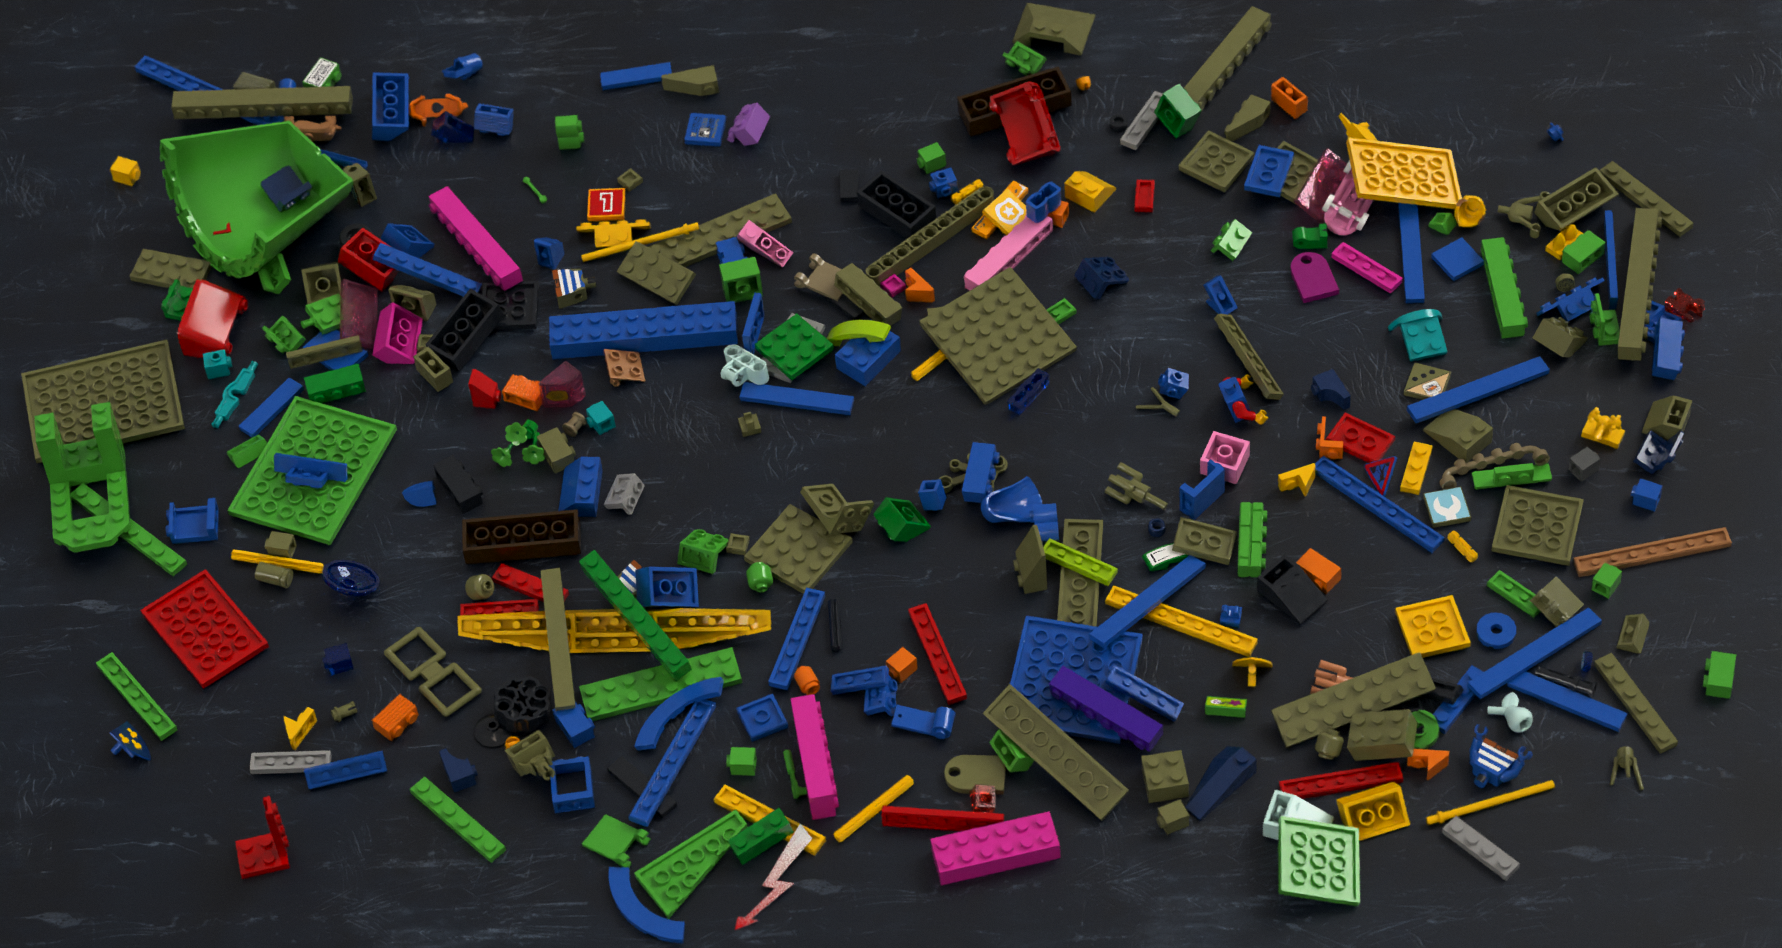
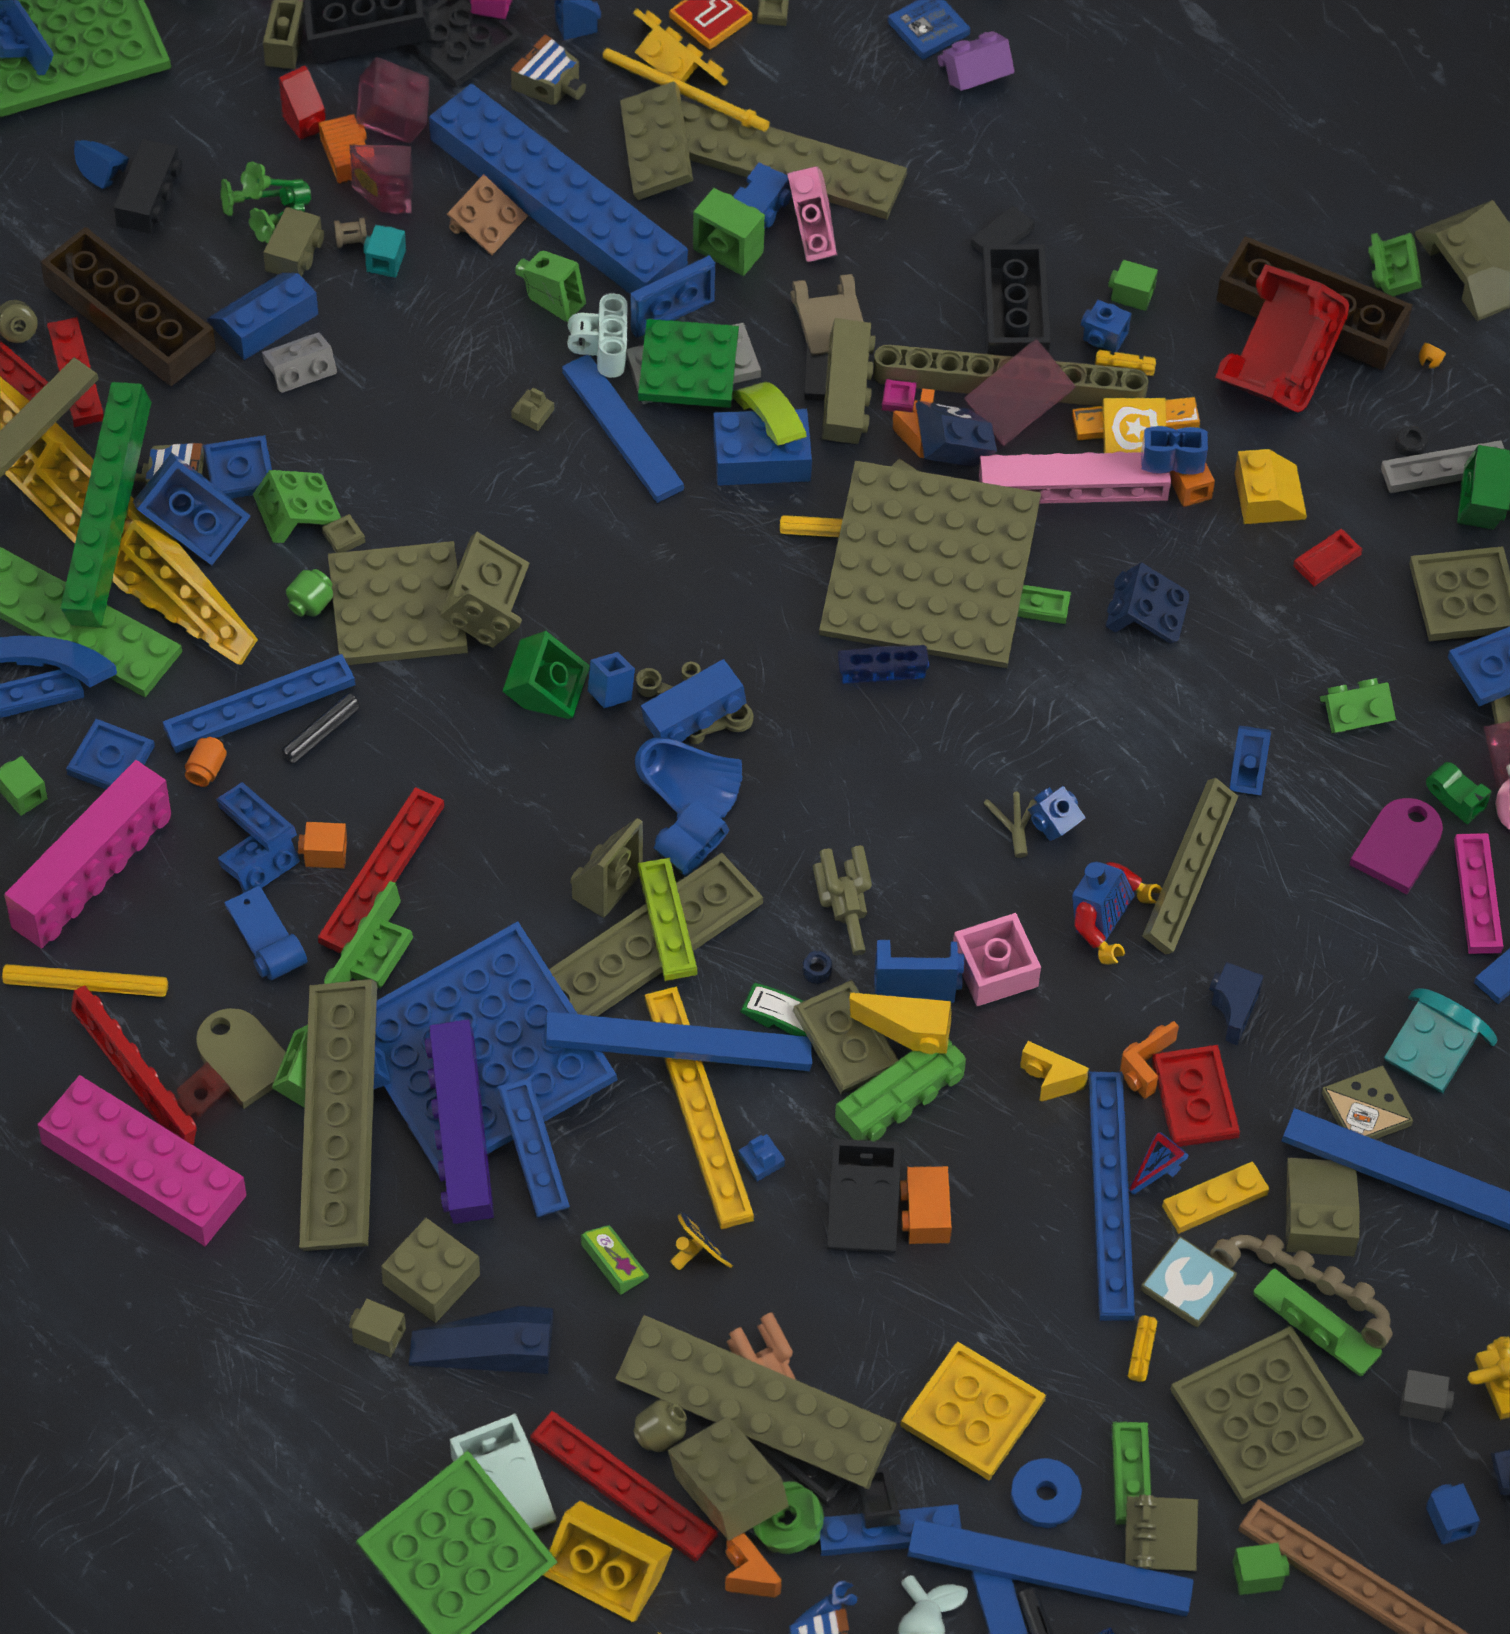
camera: 40 degrees right, 5 degrees up
none -> blue tile [203,435,272,499]
none -> bright green bracket [324,881,413,989]
none -> clear pink brick [357,57,429,143]
none -> bright green torso [515,251,586,322]
none -> yellow slope [849,993,951,1054]
none -> dark blue slope [916,401,997,467]
none -> clear pink tile [964,339,1076,447]

